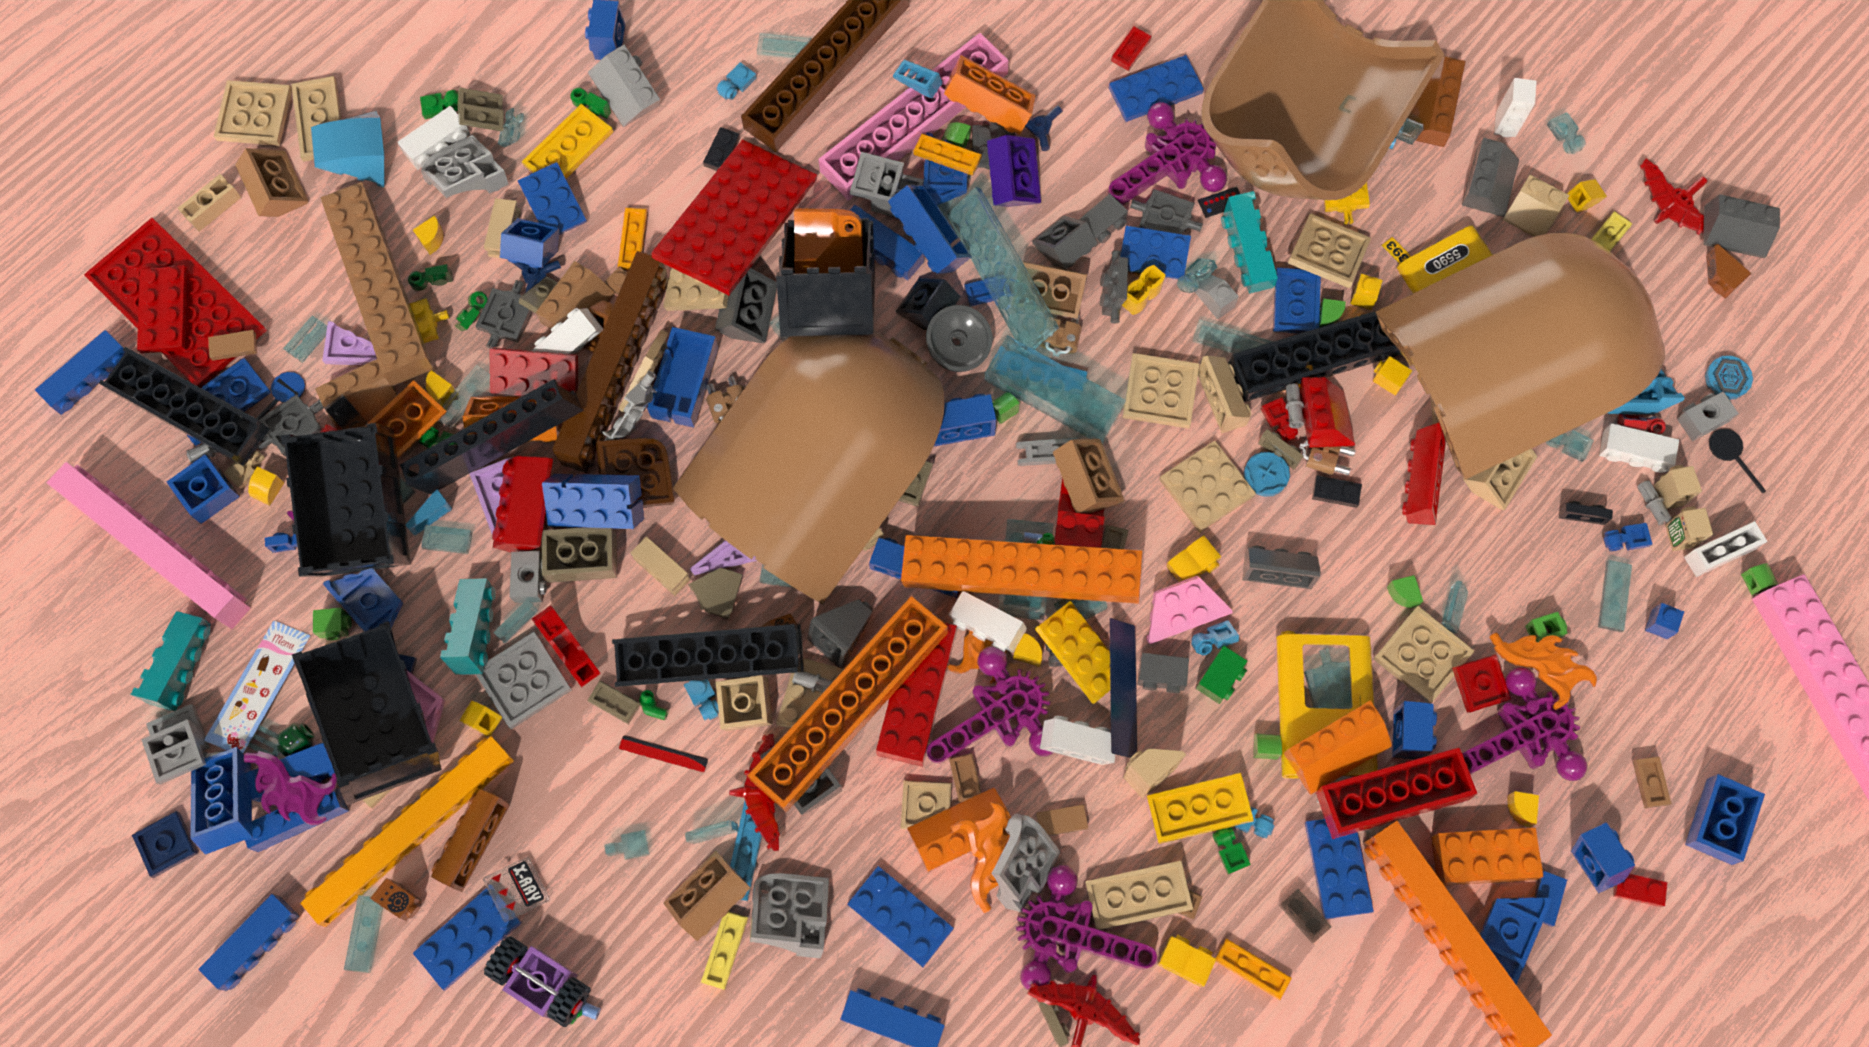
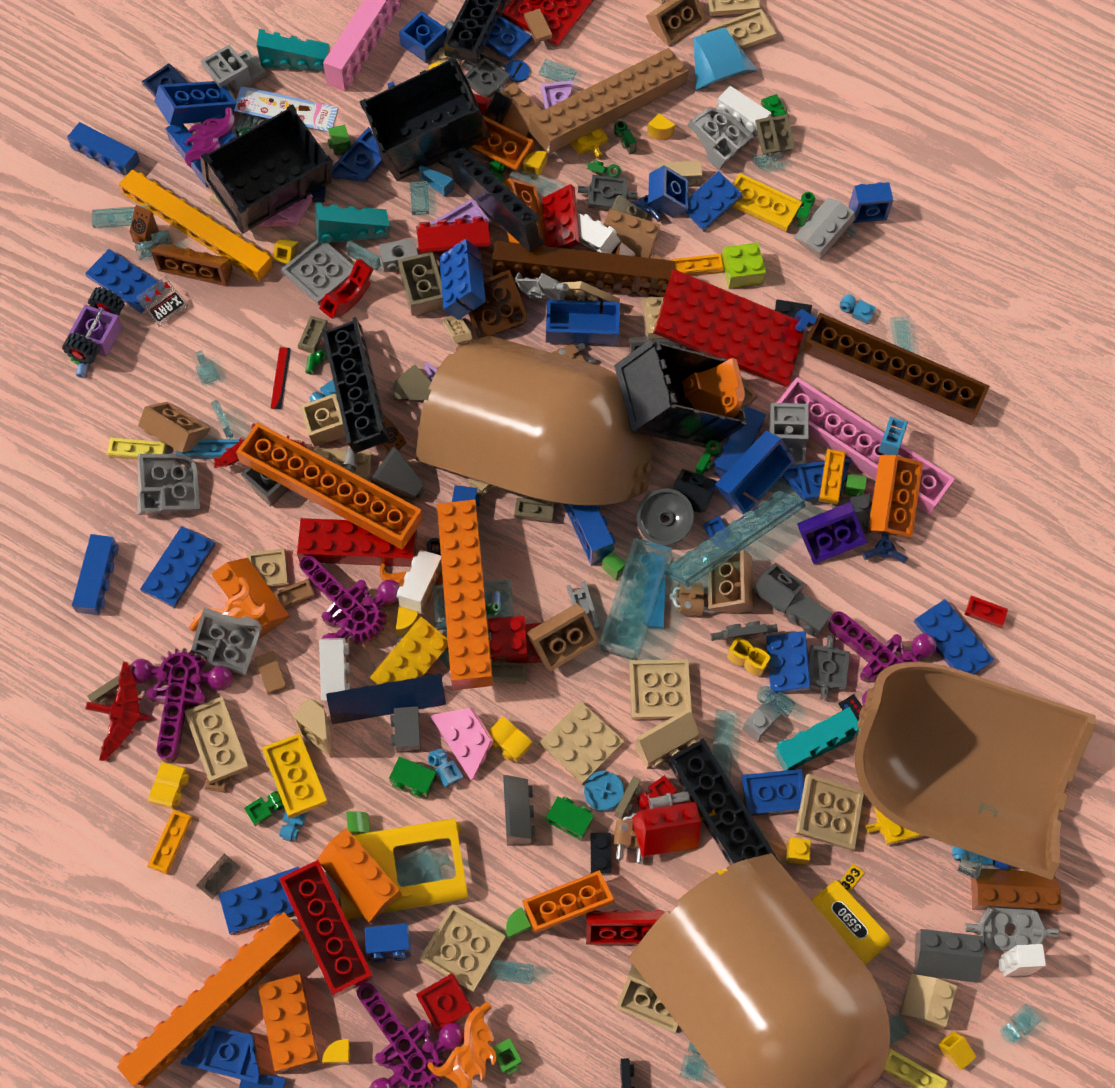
camera: 75 degrees right, 5 degrees down
tan piece [630,536,691,596] -> none
bright green brick [1319,298,1346,328] -> none
none -> clear light blue slope [135,230,172,260]
none -> black bush [426,538,441,556]
none -> tan plate [442,317,472,345]
none -> orange slope [522,870,615,933]
none -> green brick [546,796,594,841]
none -> green plate [695,440,721,475]
none -> lime brick [722,242,766,289]
none -> blue tile [794,309,817,332]
none -> light grey plate [965,907,1059,951]

